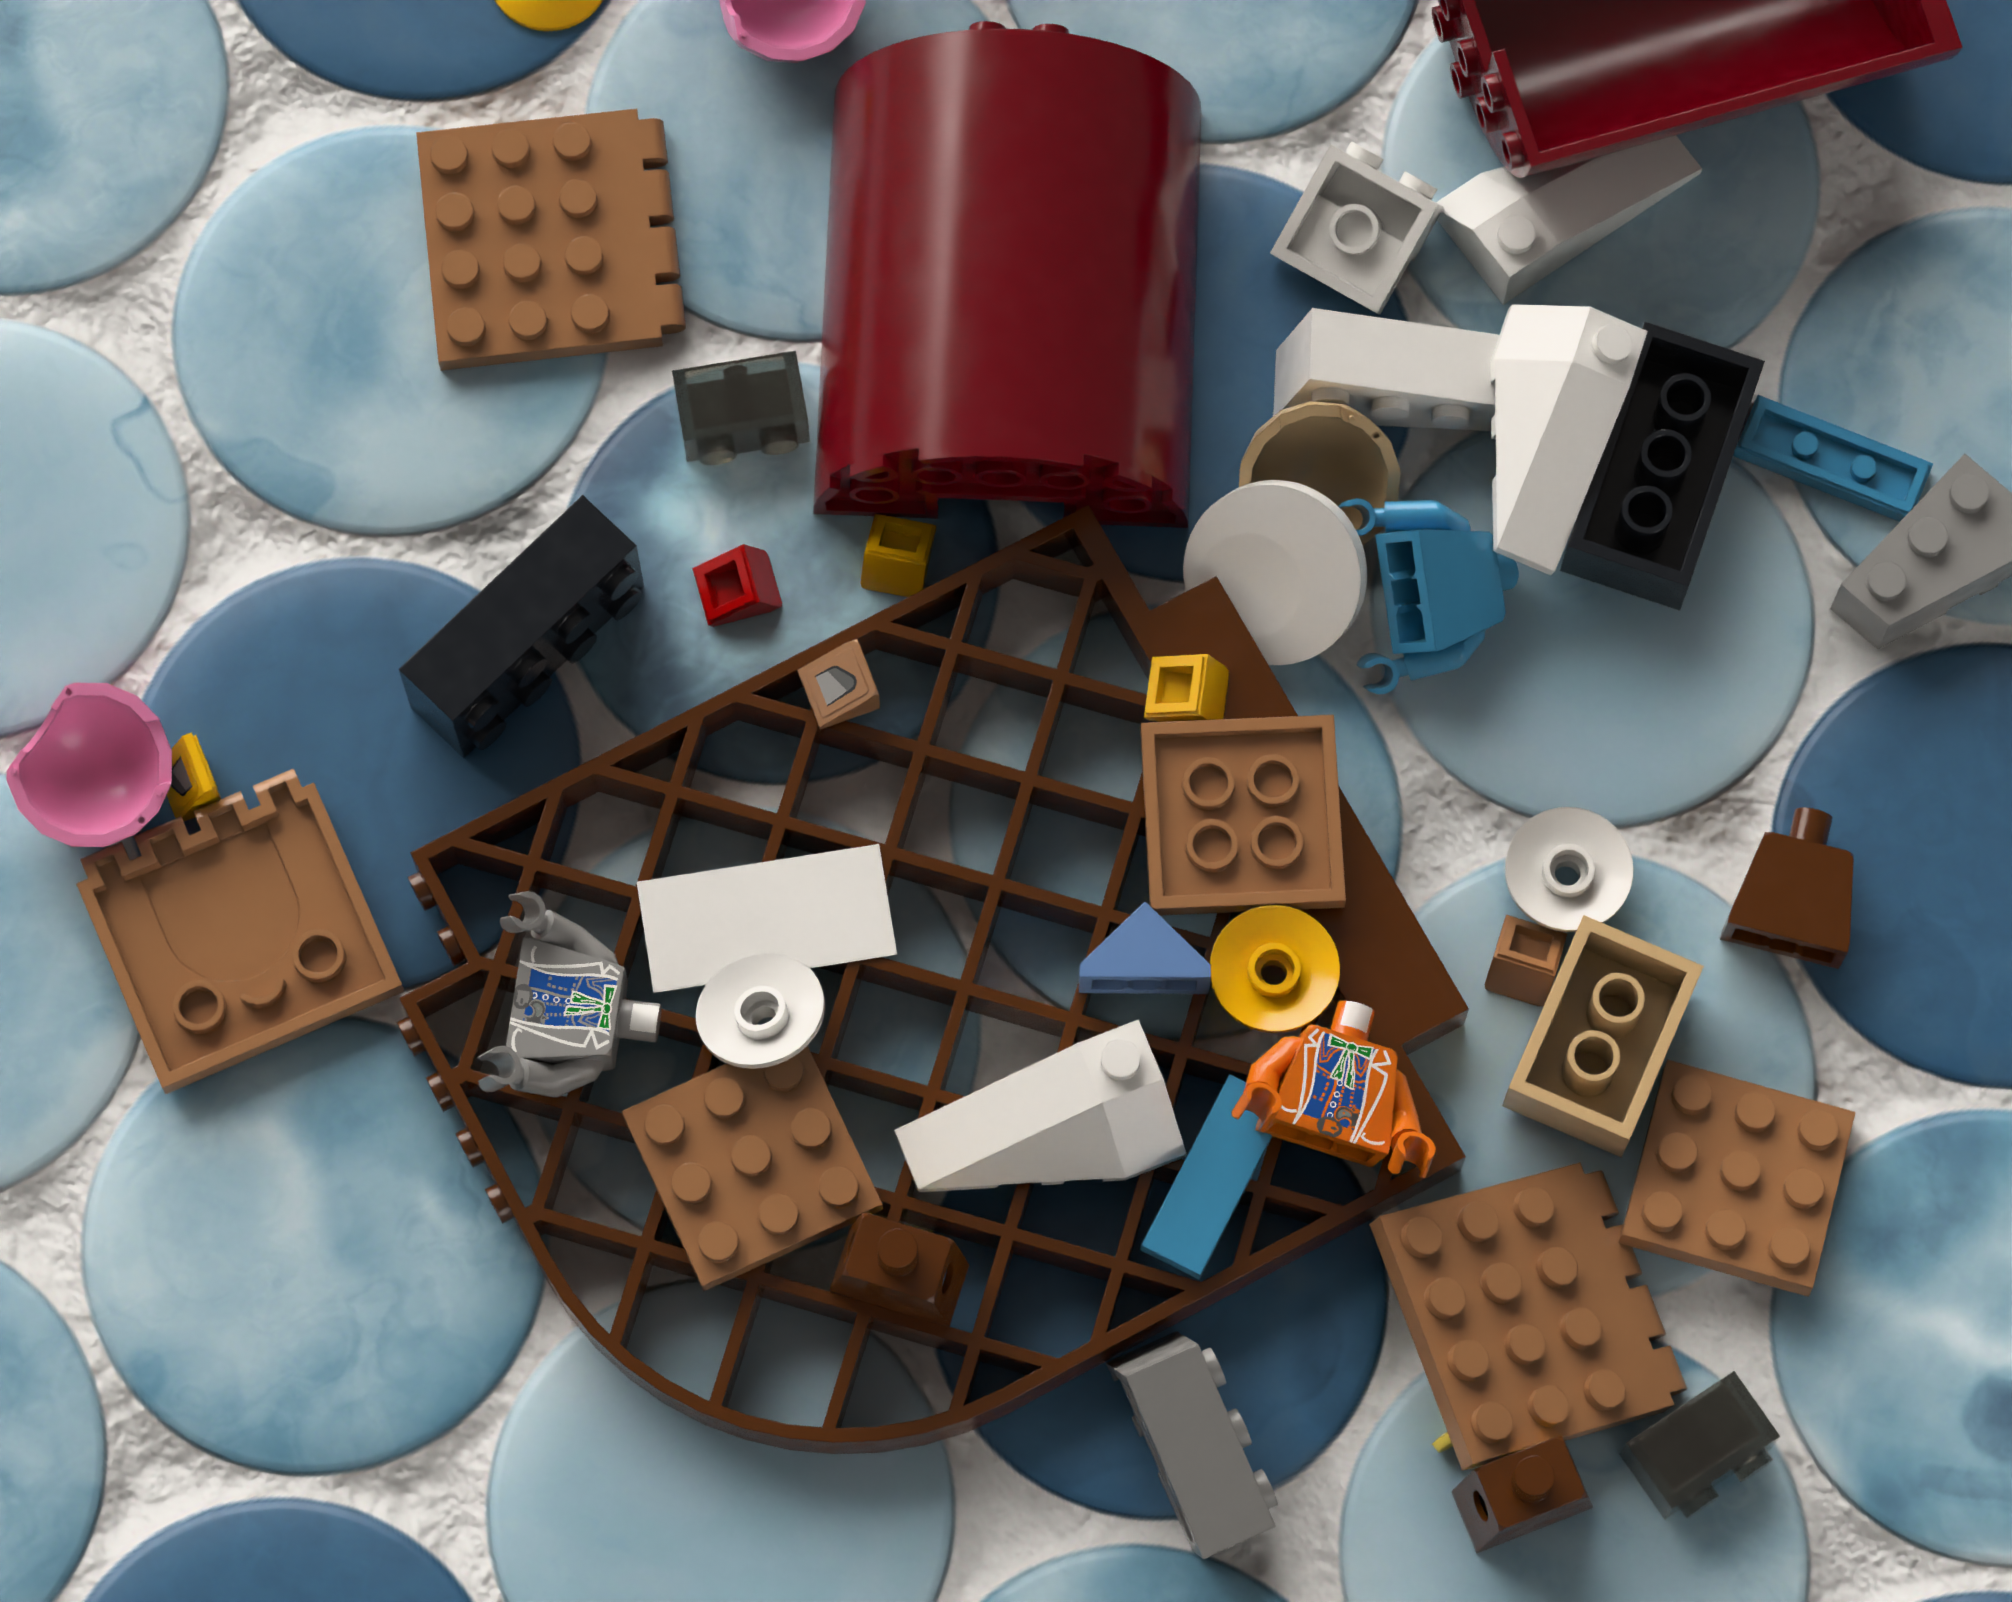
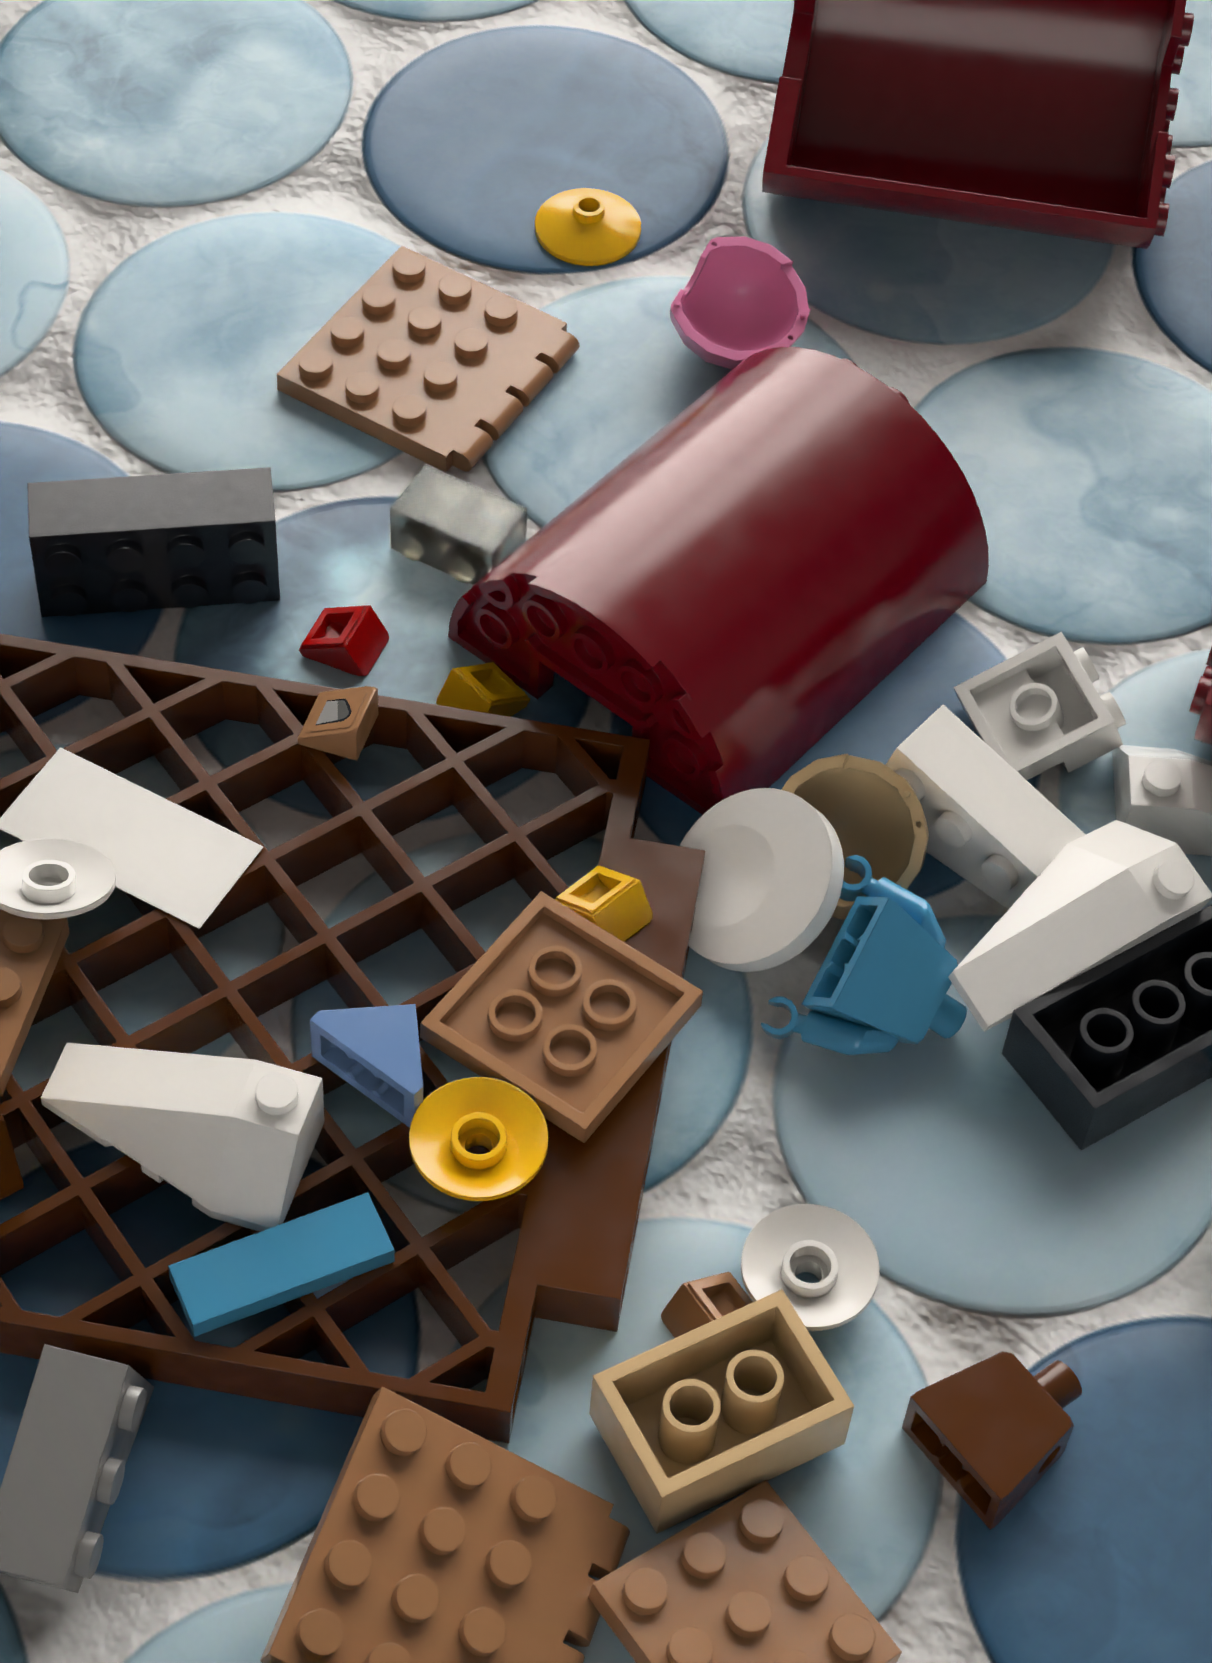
camera: 35 degrees right, 20 degrees down
orange torso [1231,1001,1436,1178] -> none

